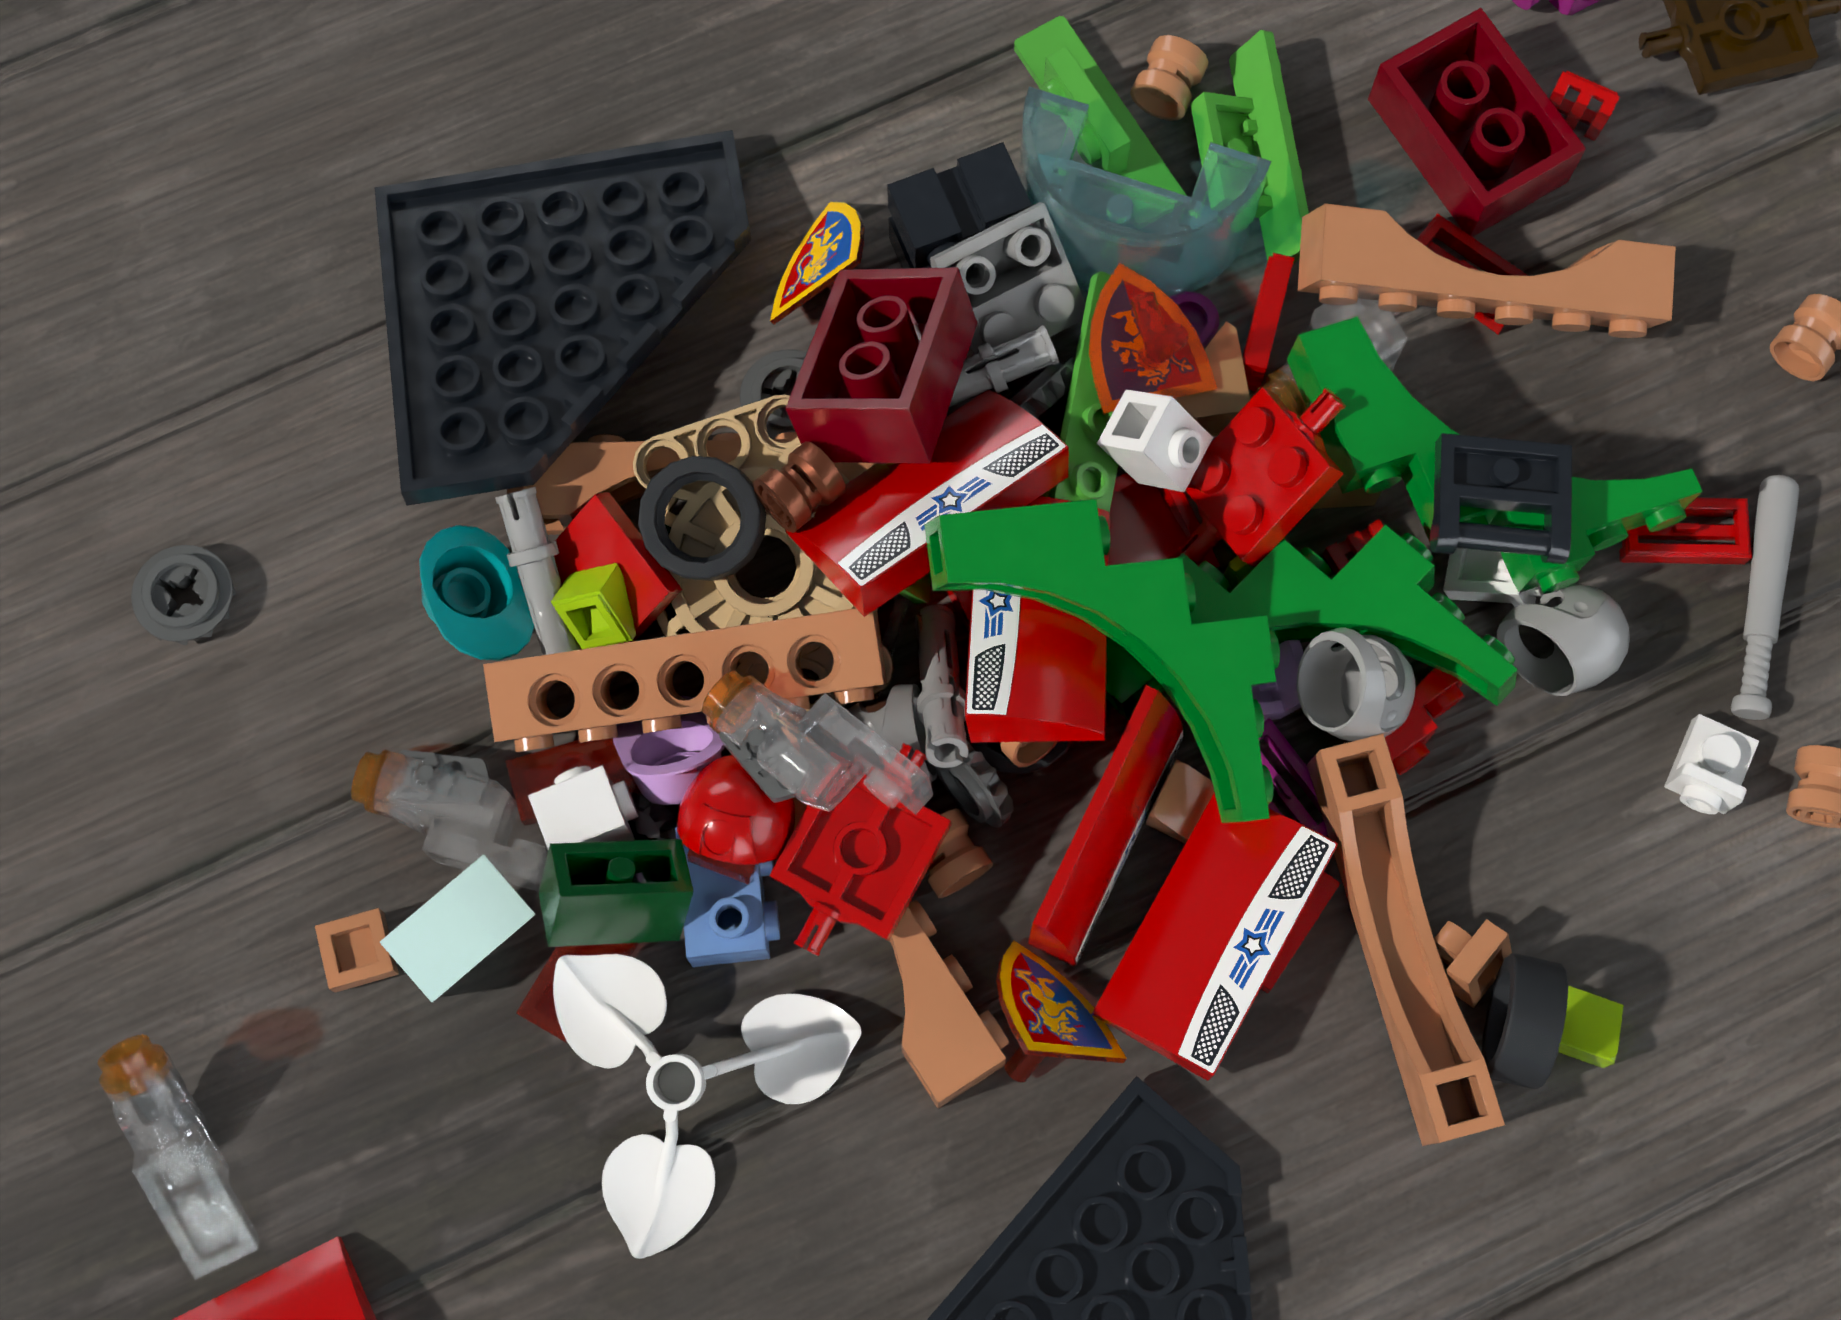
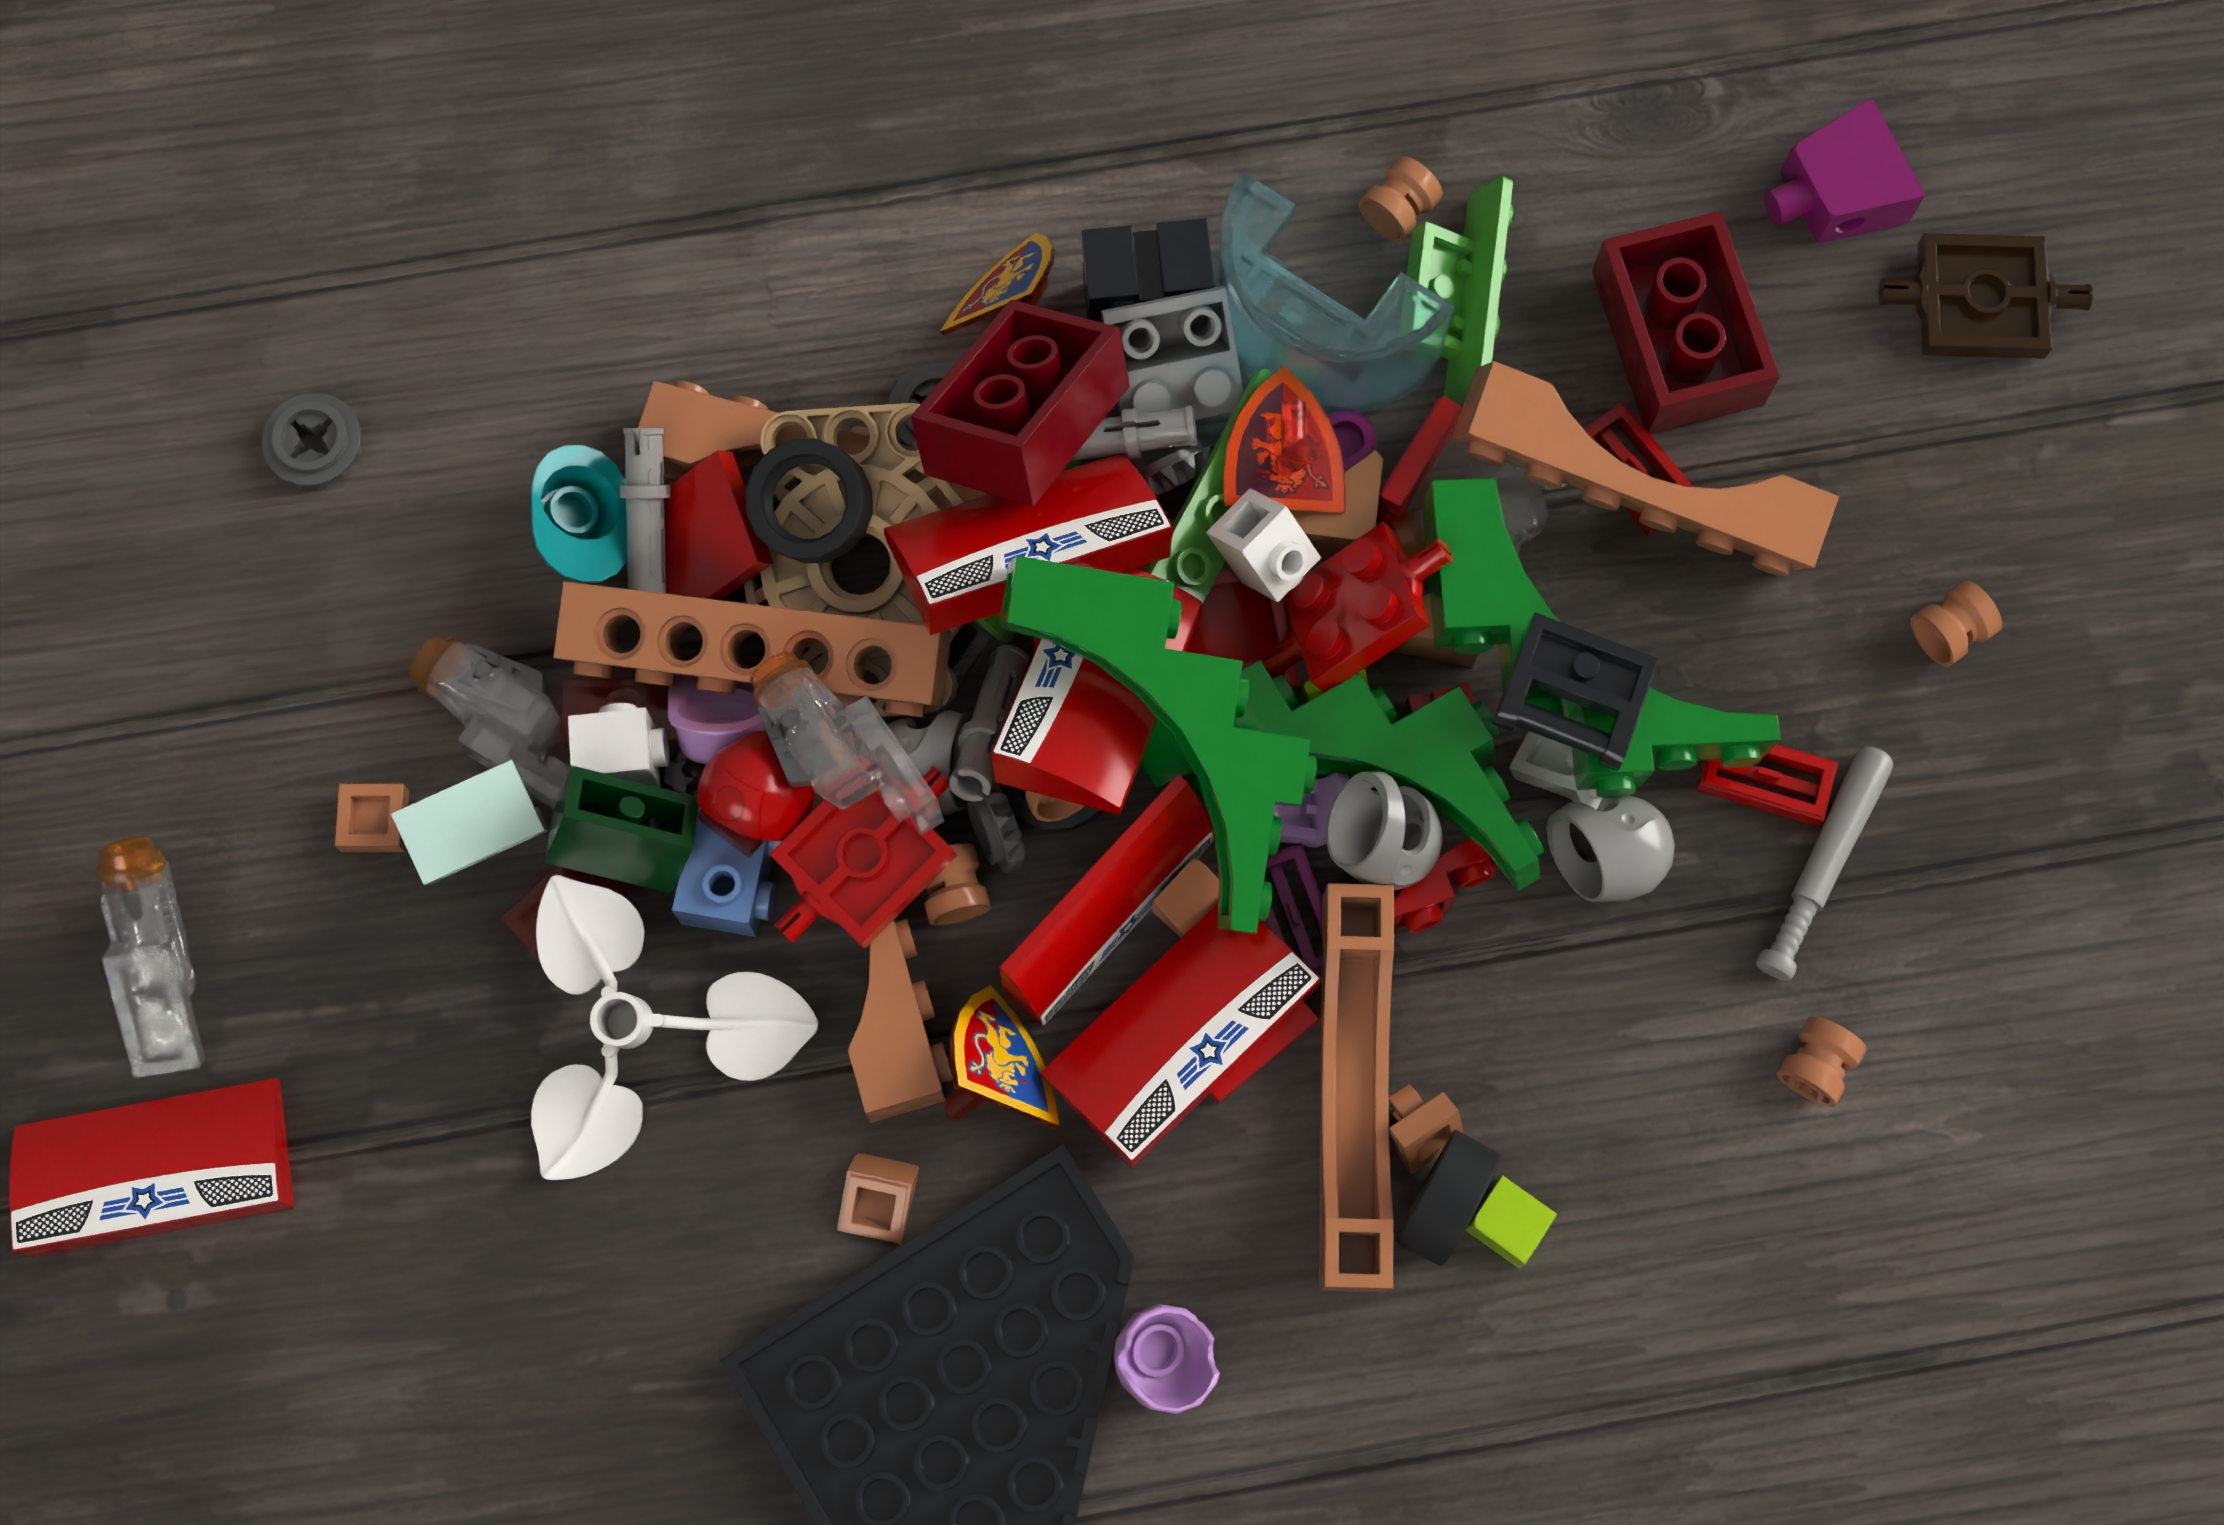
camera: 15 degrees right, 0 degrees up
black plate [374,130,752,506] -> none
lime slope [551,563,636,649] -> none
copper wheel [753,441,846,533] -> none
bright green bracket [1014,16,1187,231] -> none
red tile [1549,71,1620,141] -> none
white bracket [1664,714,1759,814] -> none
none -> nougat slope [837,1153,919,1244]
none -> lavender hair [1114,1304,1220,1414]

